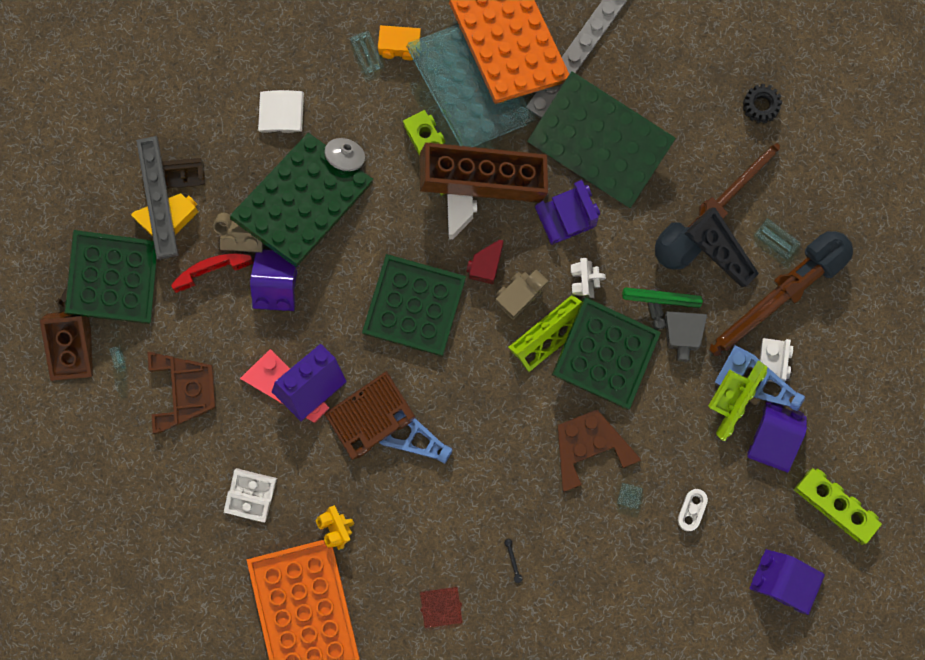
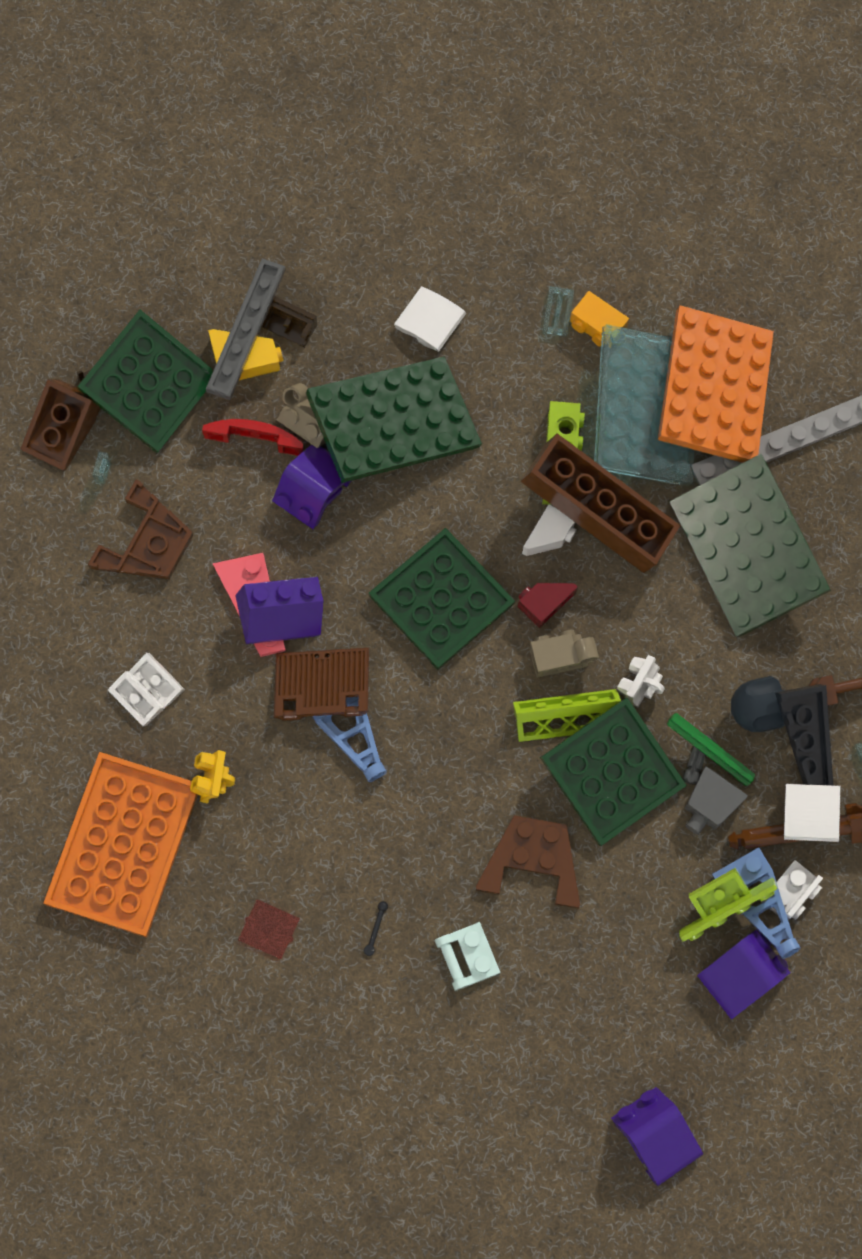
camera: 25 degrees right, 5 degrees down
light grey dish [324,138,365,171] -> none
dark purple piece [535,180,600,245] -> none
clear light blue tile [617,483,643,509] -> none
white plate [678,489,708,531] -> none
lime brick [793,468,882,545] -> none
none -> light aqua plate [435,922,500,991]
none -> white slope [784,784,840,842]

